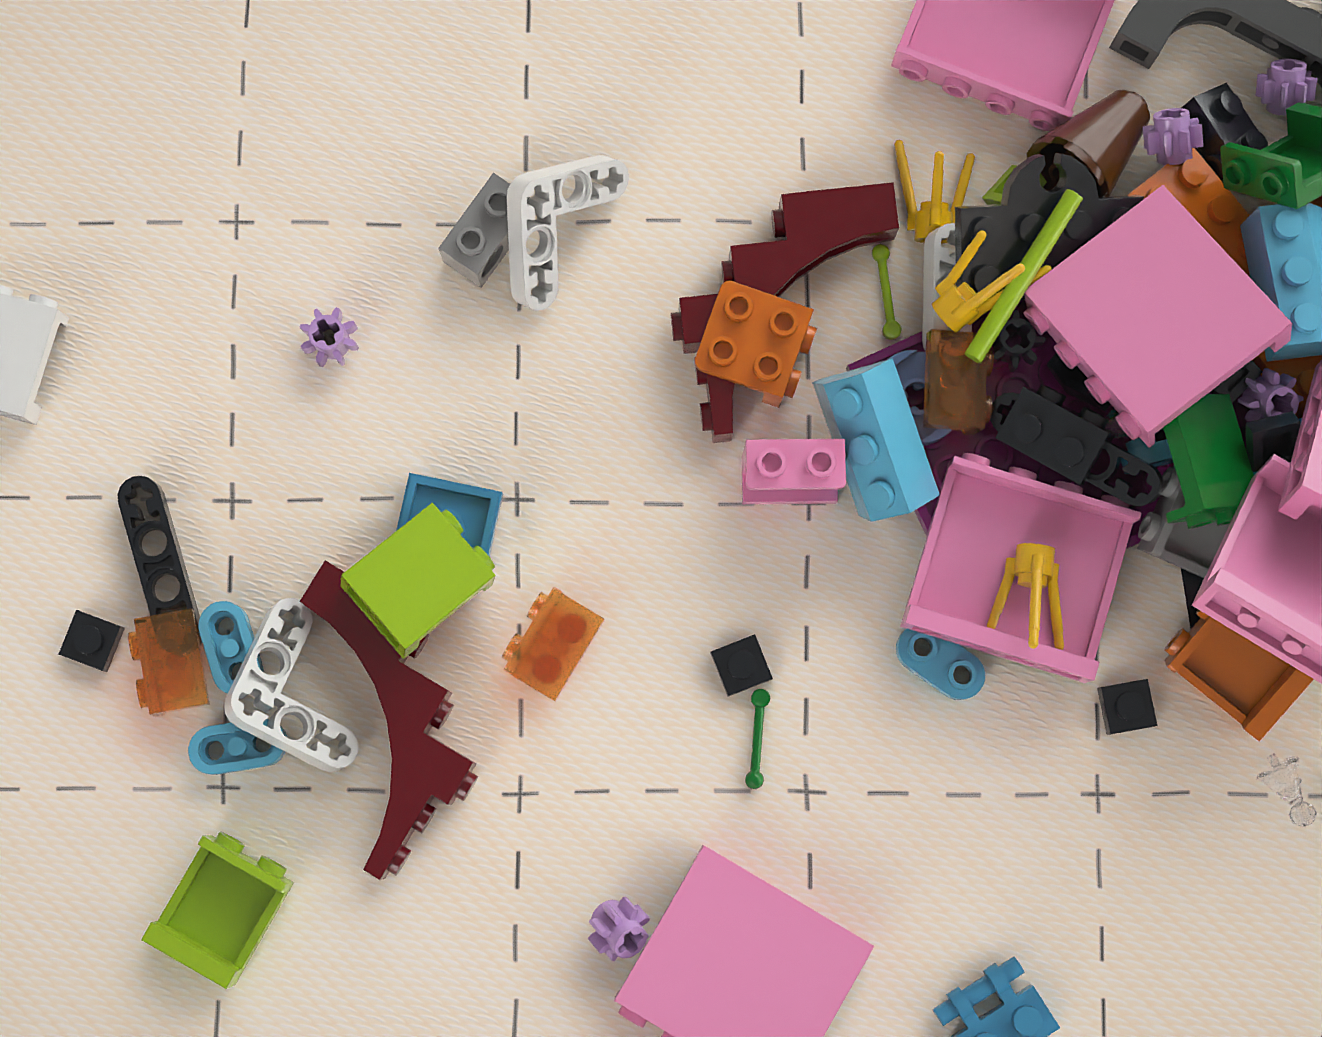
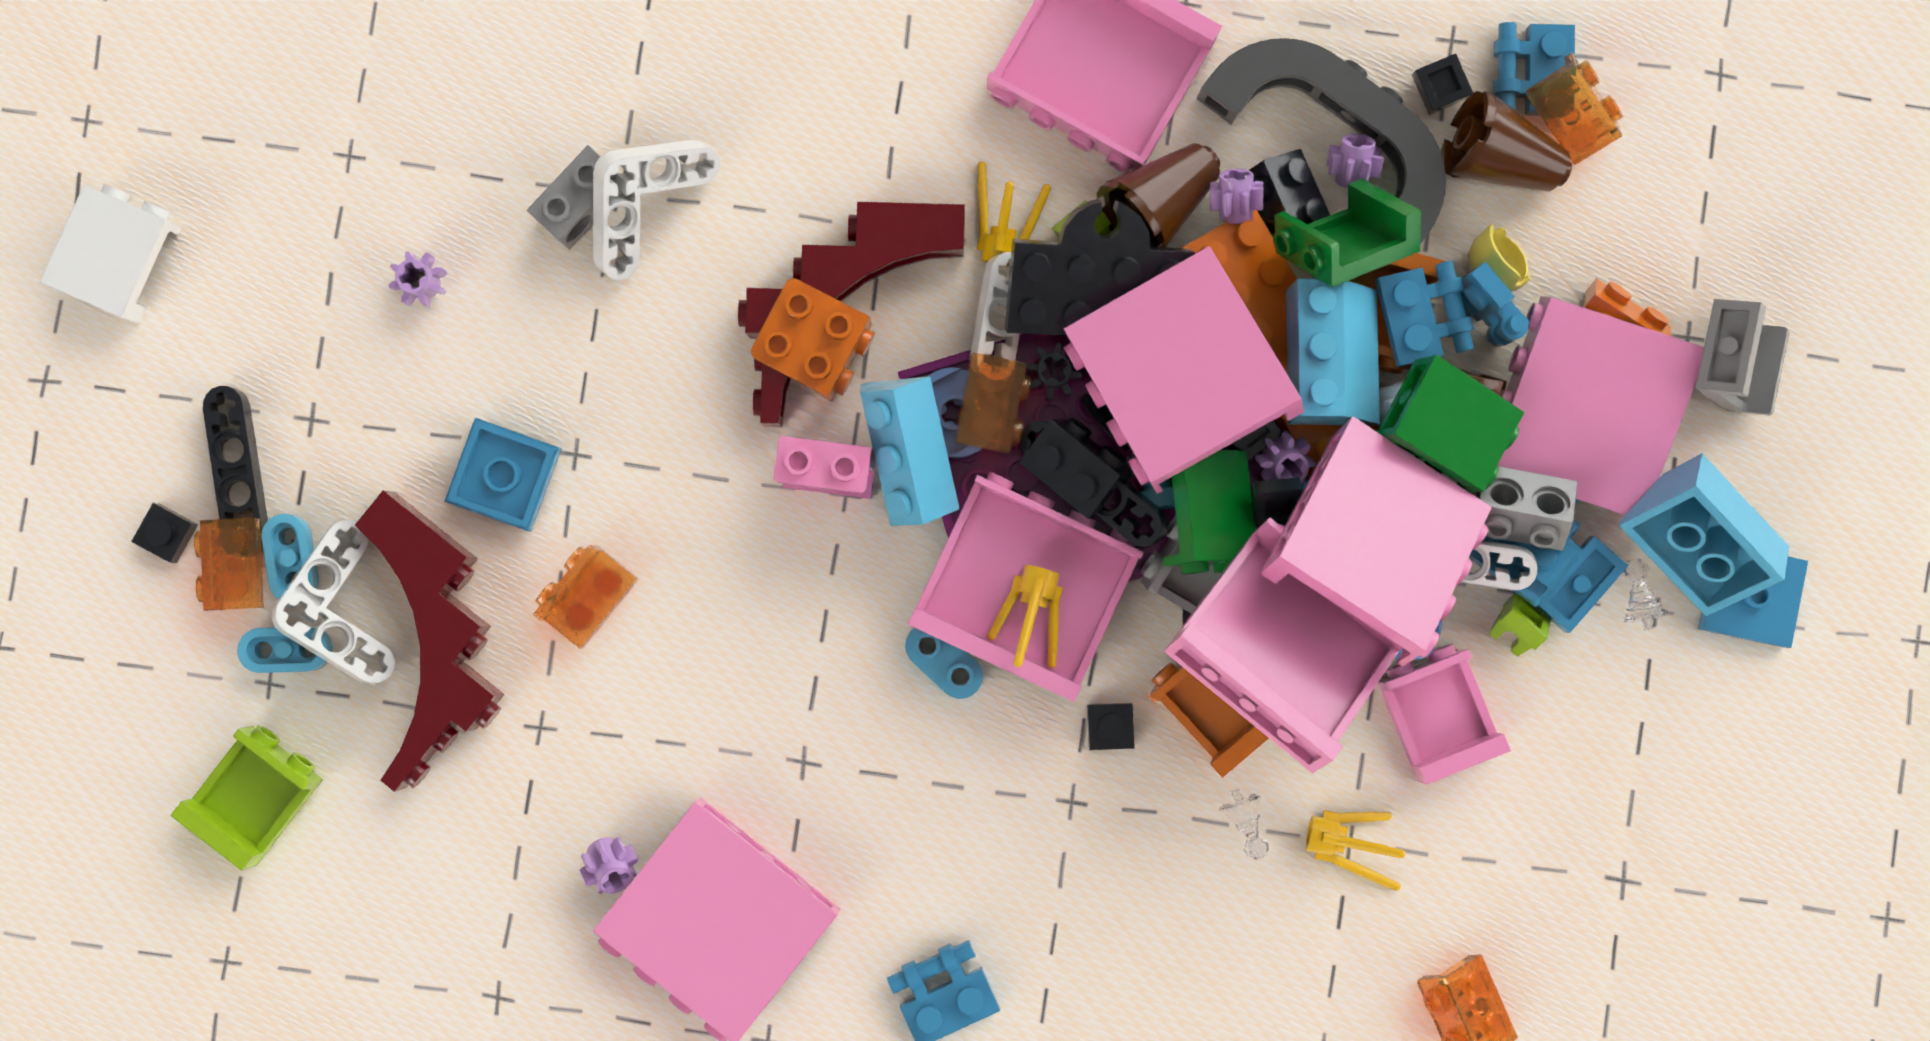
camera: 15 degrees right, 5 degrees up
lime panel [341,502,496,659] -> none
black plate [710,634,773,697] -> none
green hinge [745,689,770,789] -> none
lime hinge [872,244,902,340] -> none
yellow plant [932,230,1052,333] -> none
lime bar [964,189,1083,363] -> none

